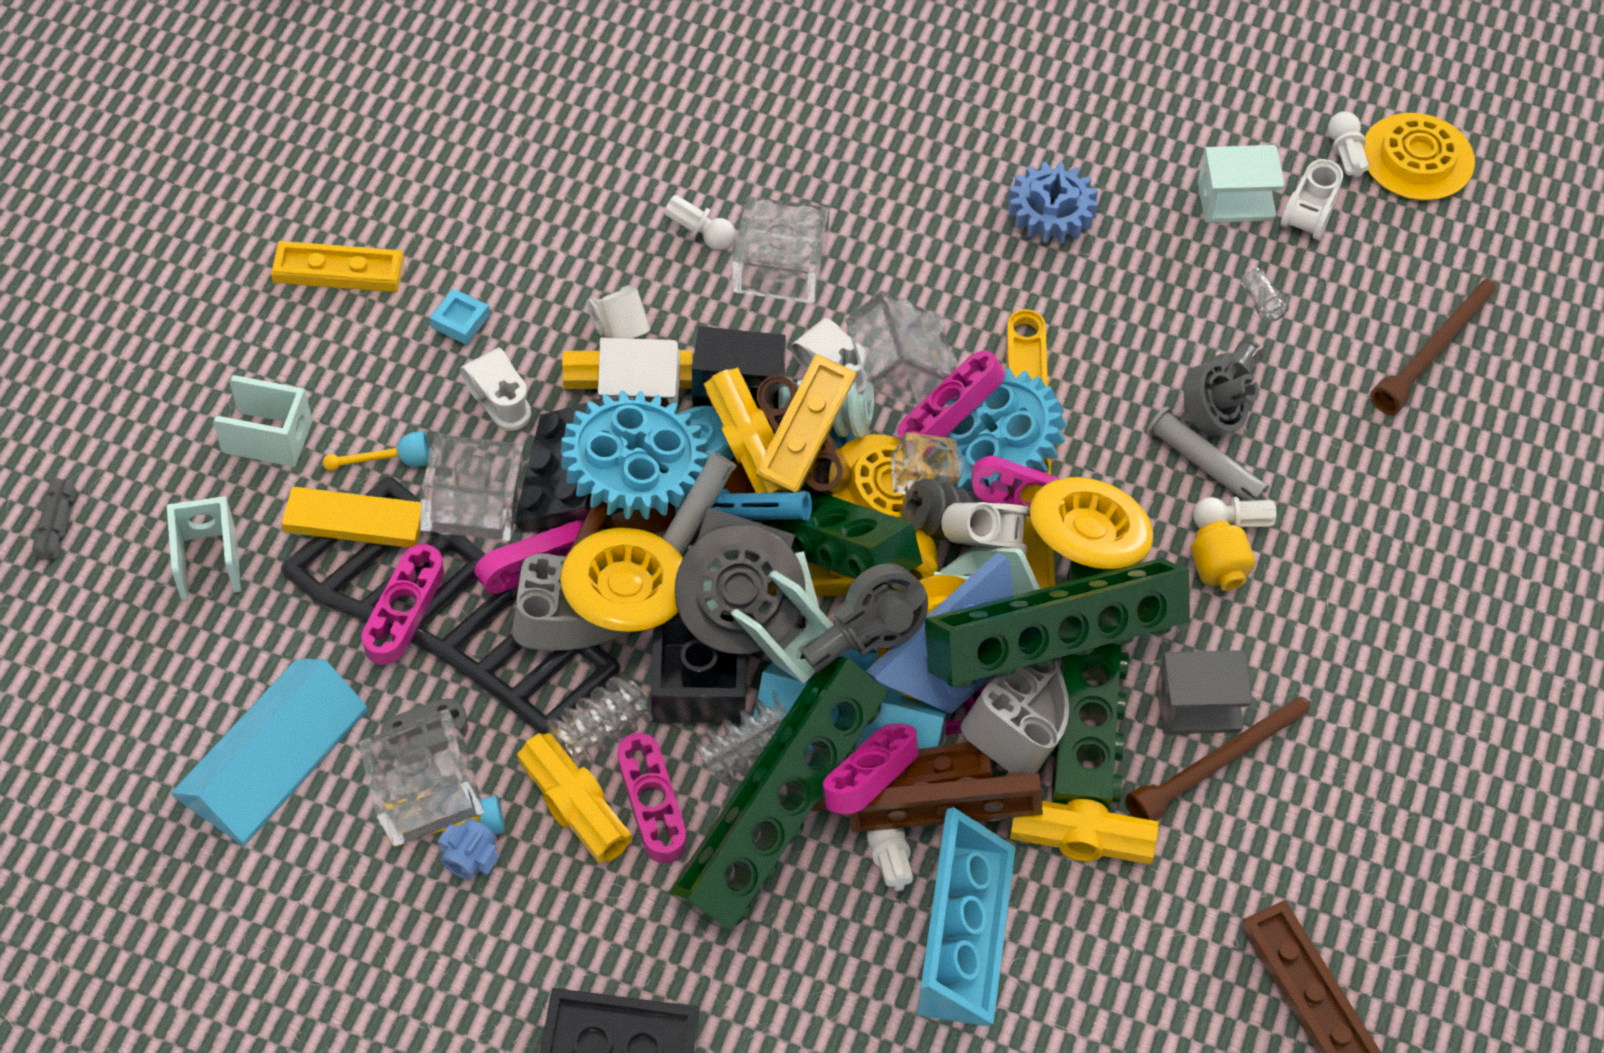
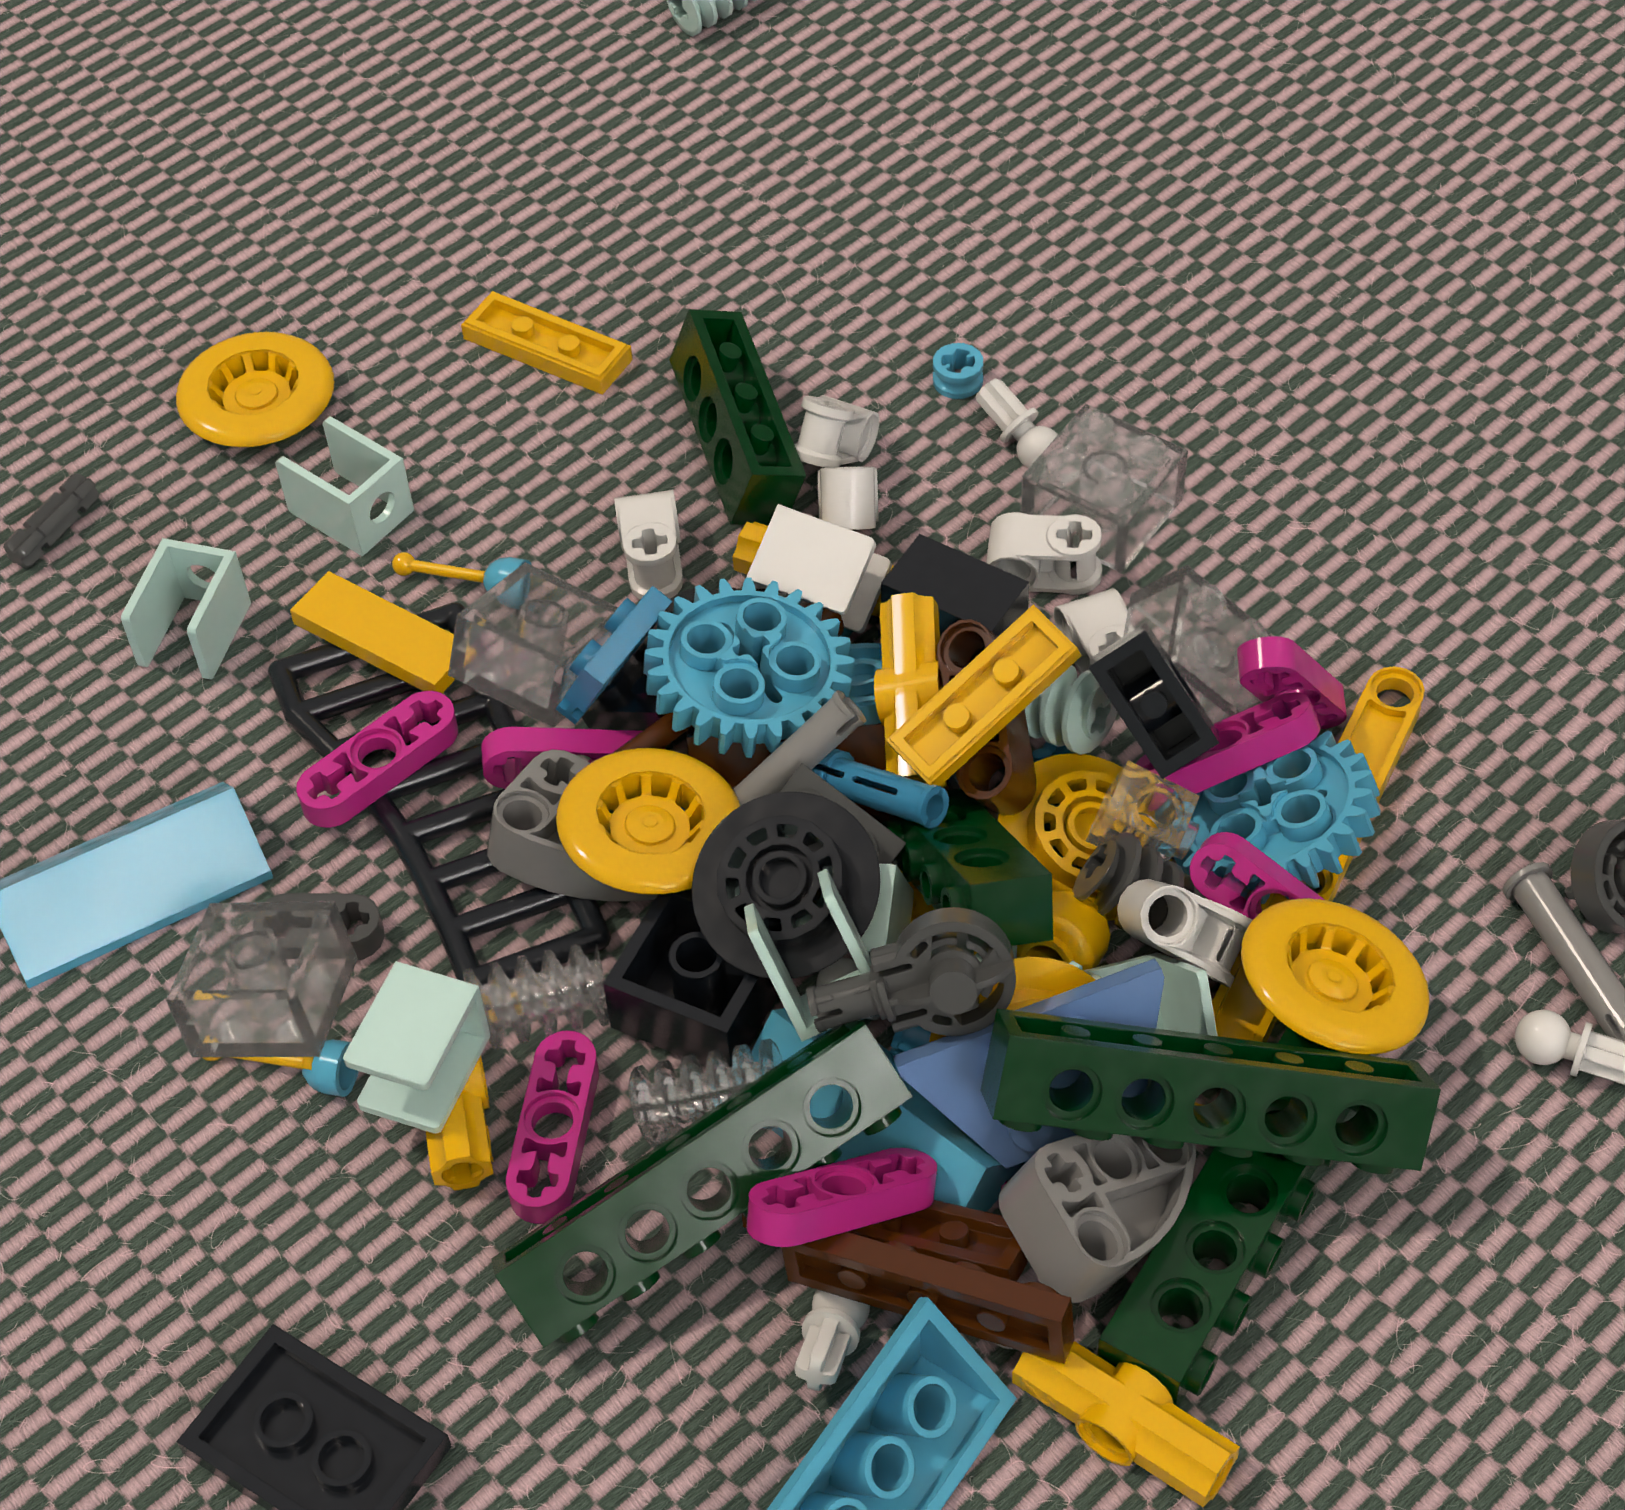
camera: 30 degrees right, 5 degrees down
medium azure plate [429,288,490,345] -> none
medium blue gear [437,819,500,880] -> none
medium blue gear [1008,162,1099,243] -> none
reddish brown piece [1125,697,1310,821] -> none
dark grey piece [1156,650,1252,734] -> none
yellow head [1190,521,1256,591] -> none
none -> yellow wheel [176,332,334,447]
none -> light aqua piece [343,961,491,1134]
none -> dark azure plate [556,586,673,725]
none -> dark green brick [669,309,807,525]
none -> white piece [794,395,880,468]
none -> medium azure bush [933,343,983,399]
none -> white piece [986,512,1103,595]
none -> black brick [1088,622,1219,779]
none -> dark pink beam [1237,636,1347,729]

